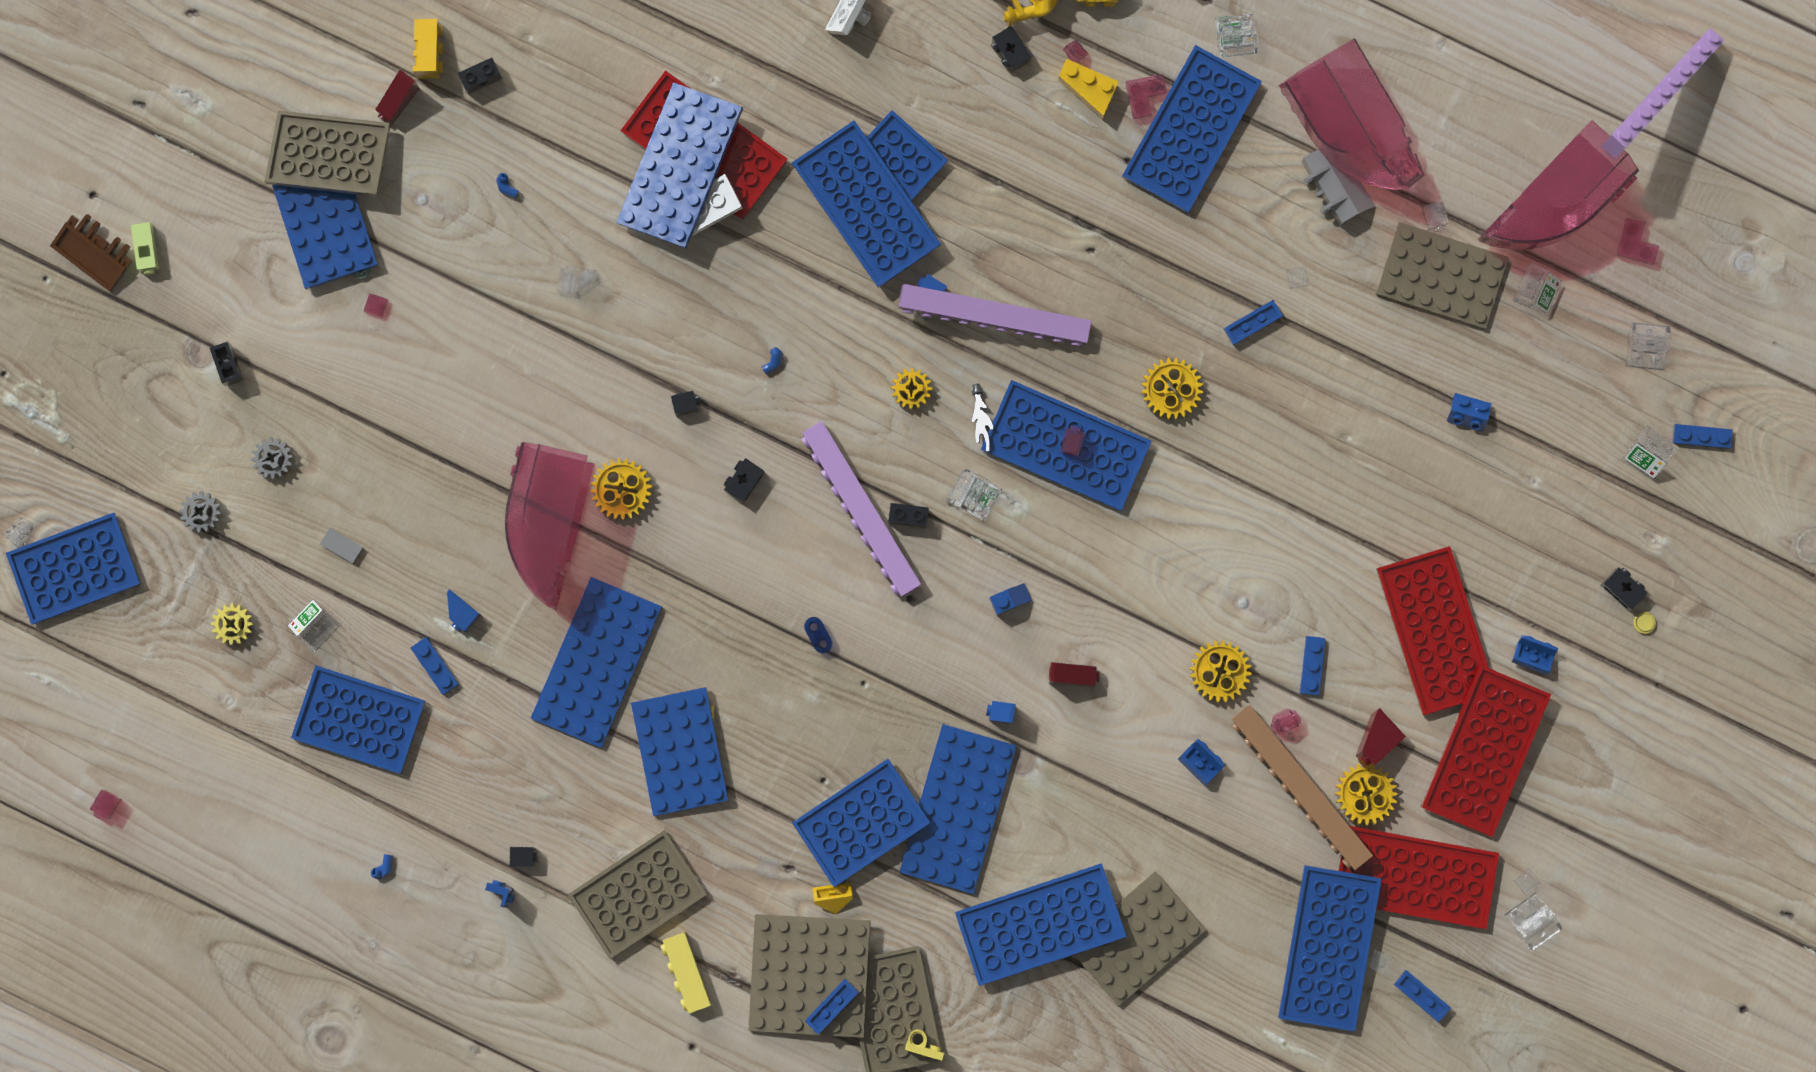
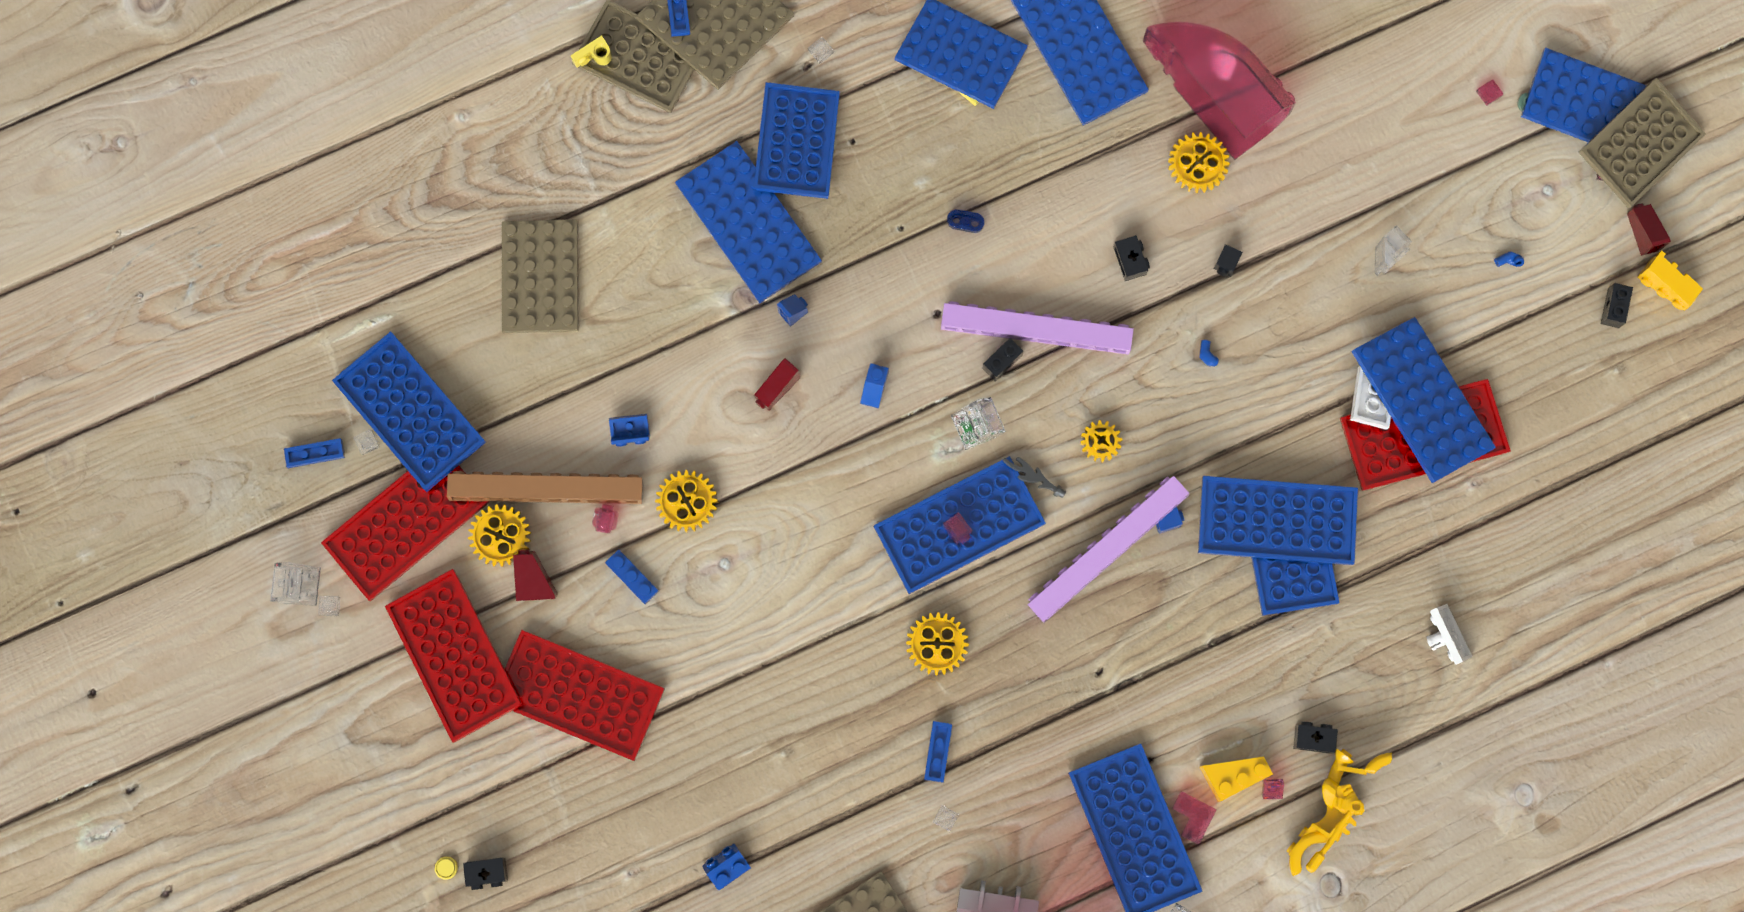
camera: 130 degrees right, 5 degrees down
yellow slope [812,882,853,915] -> none
blue plate [955,863,1127,986] -> none
blue bracket [1512,635,1558,676] -> none

